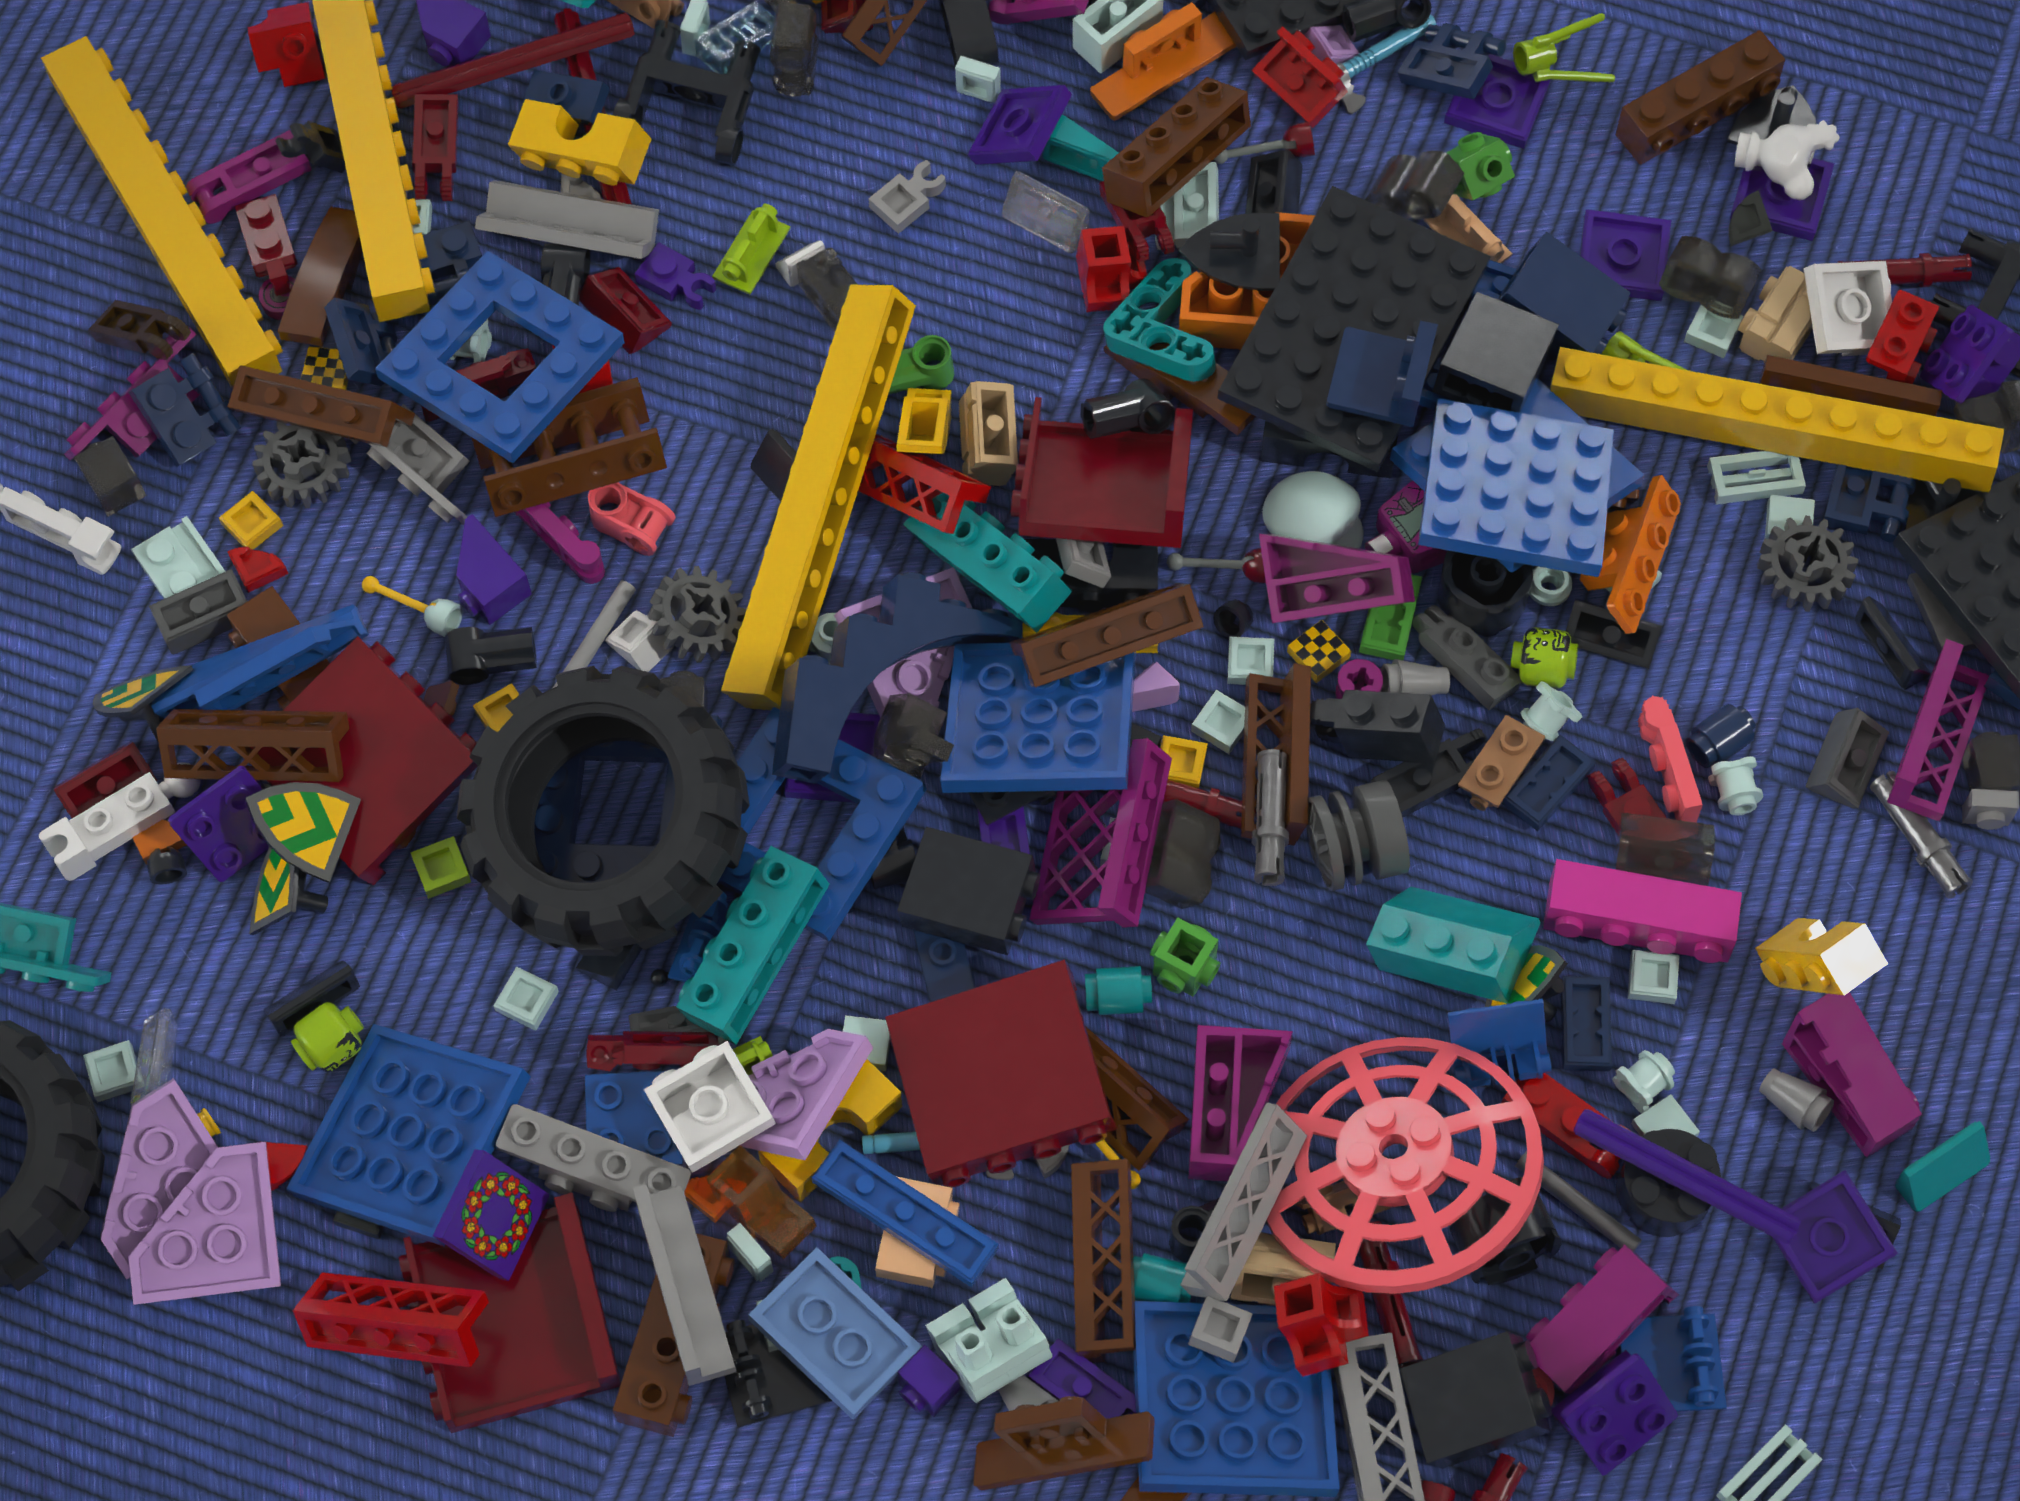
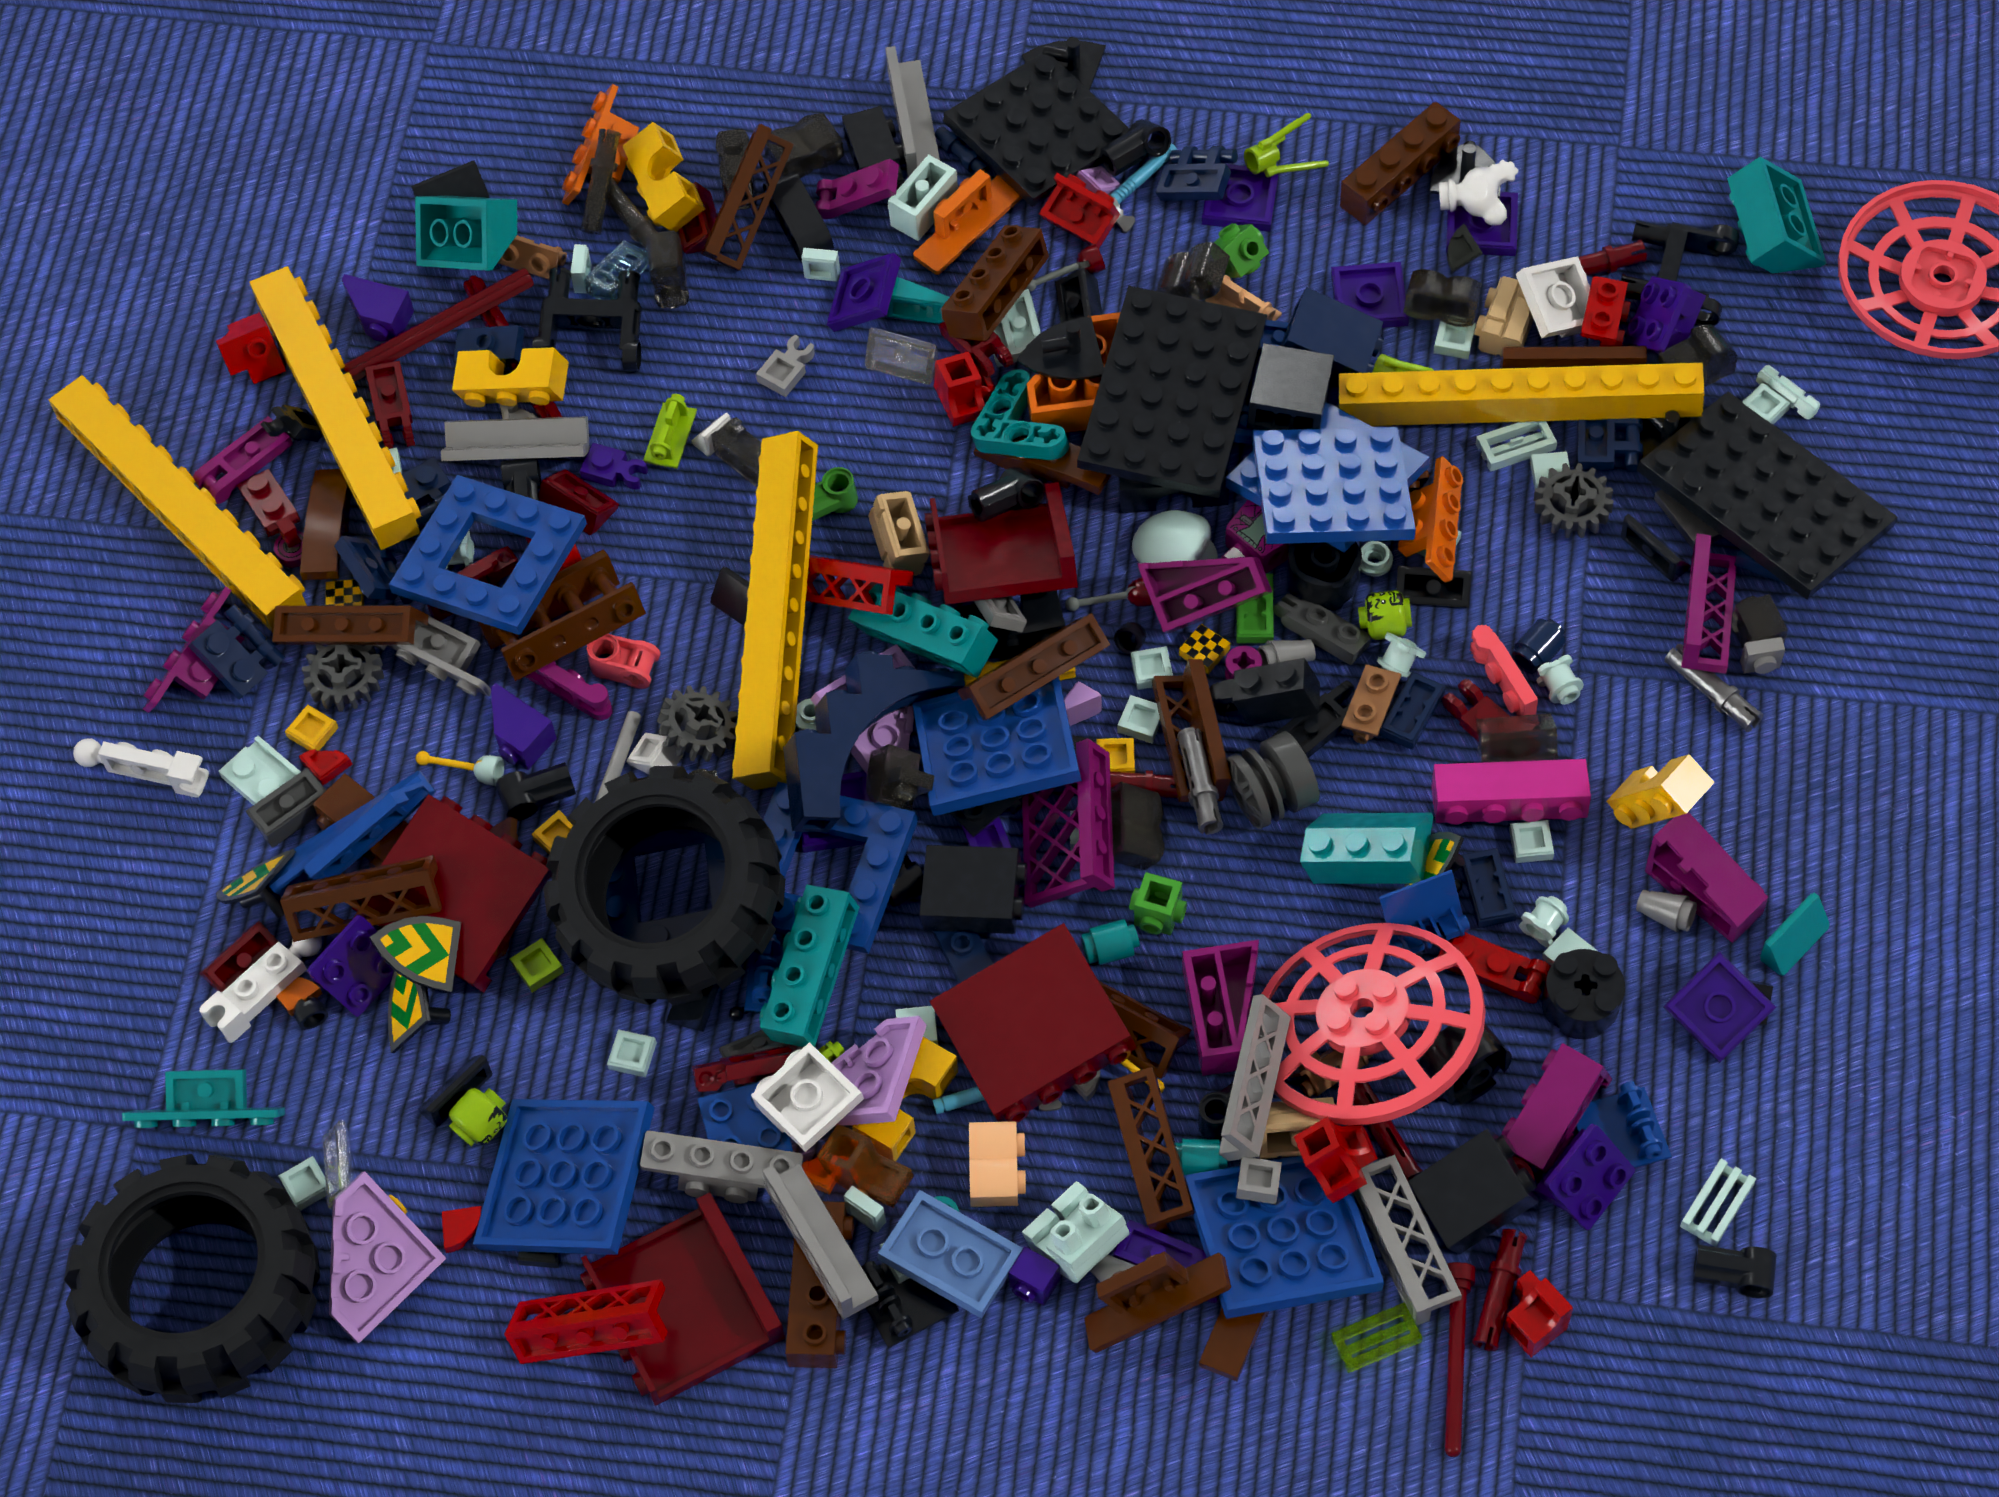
camera: 10 degrees left, 5 degrees down
clear smoke brick [74,436,147,517] -> none
dark brown hinge [88,300,191,360] -> none
lavender plate [128,1142,281,1305] -> none
tile [432,1149,550,1281] -> none
blue tile [812,1139,999,1288] -> none
yellow slope [897,388,952,454] -> none
dark blue bracket [1326,320,1438,427] -> none
flat silver bar [1515,1151,1642,1251] -> none
dark purple axle [1574,1109,1801,1243] -> none
dark grey slope [1806,708,1889,809] -> none

